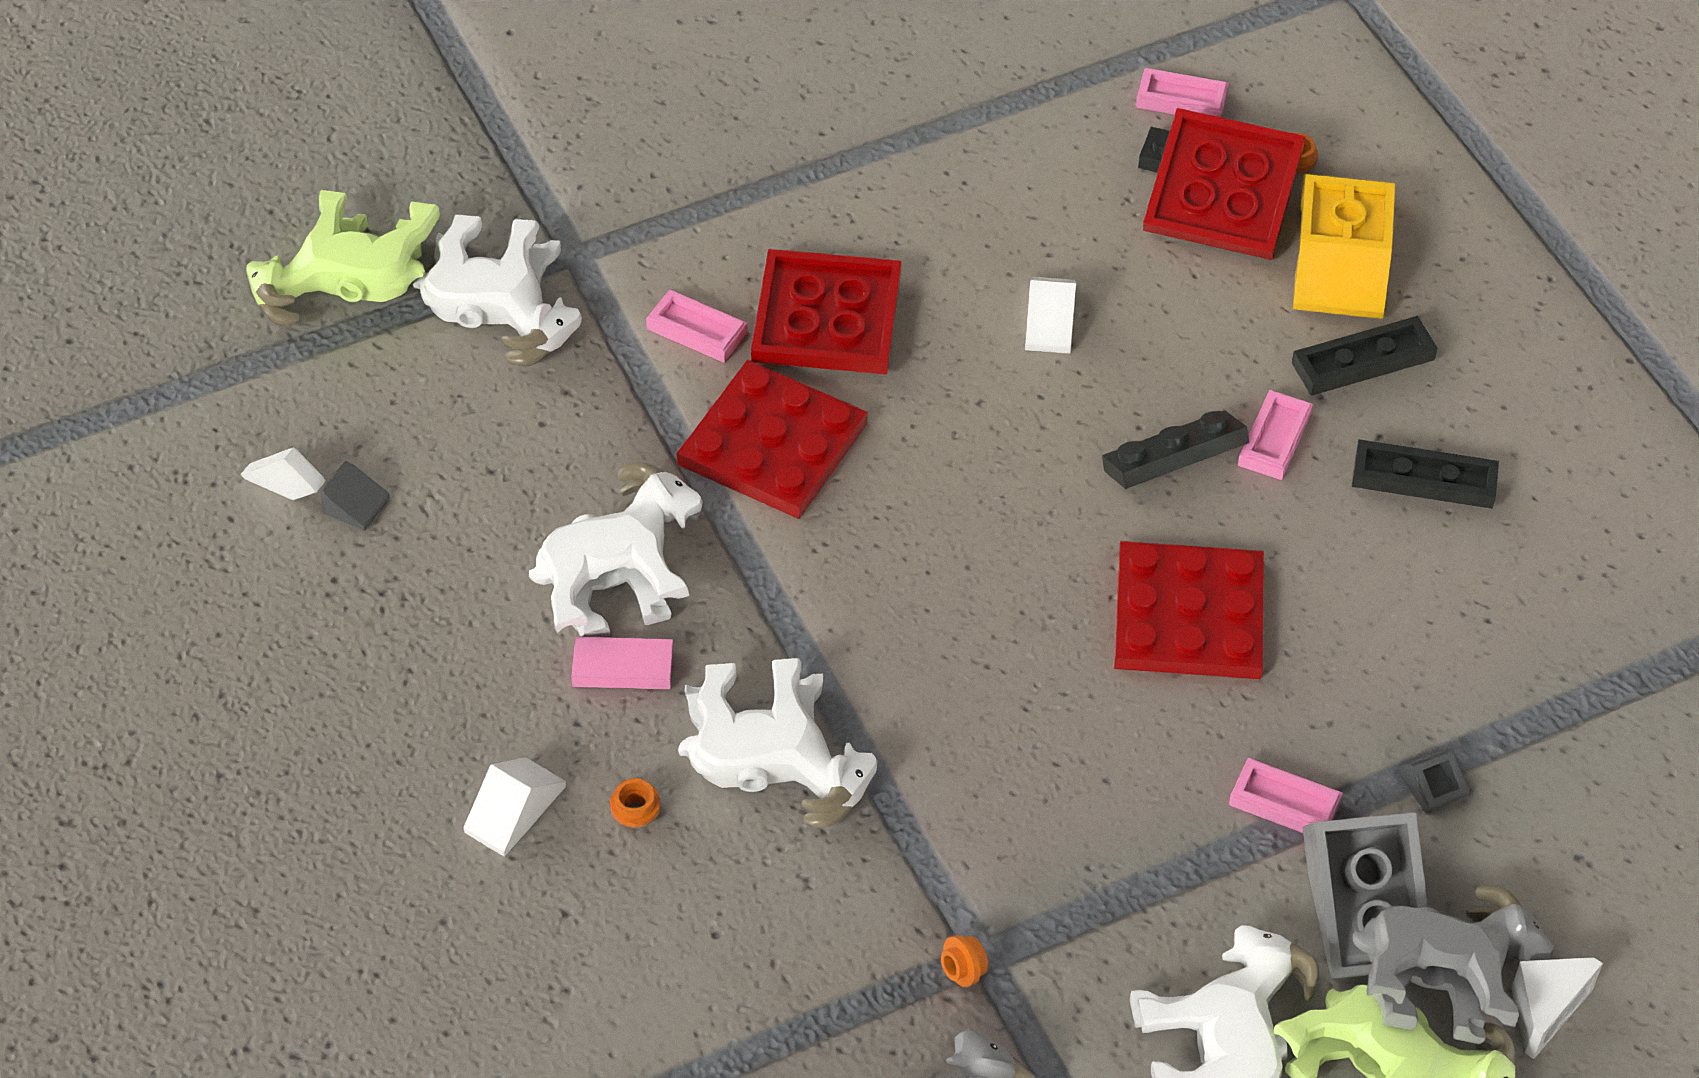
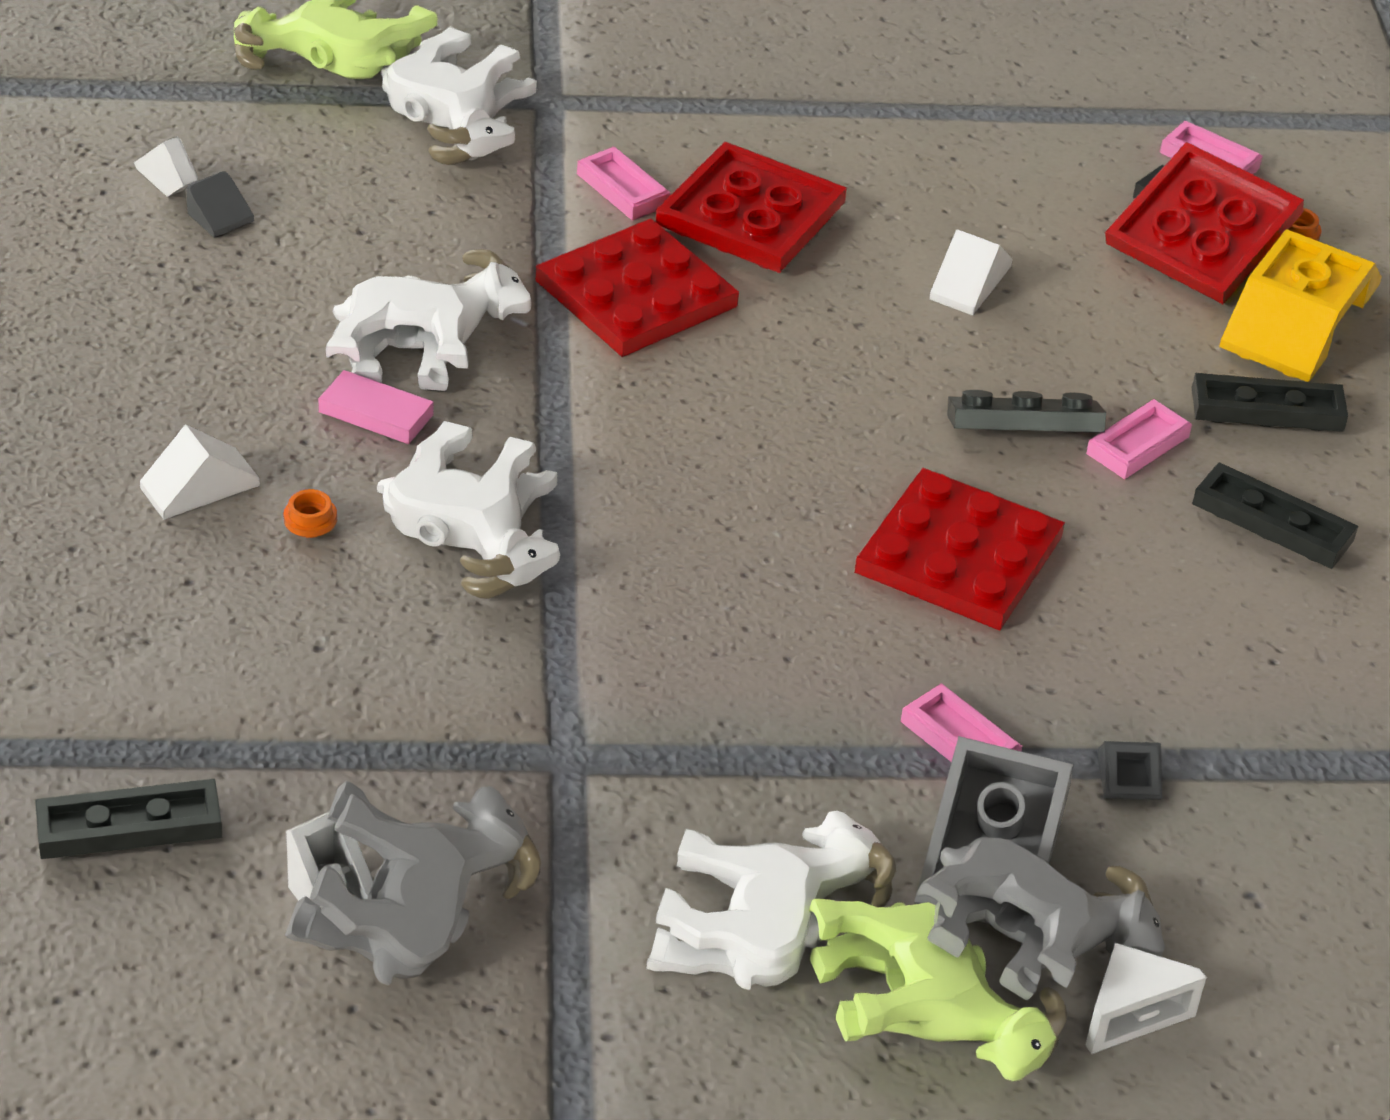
camera: 20 degrees right, 10 degrees down
orange plate [941,935,988,987] -> none

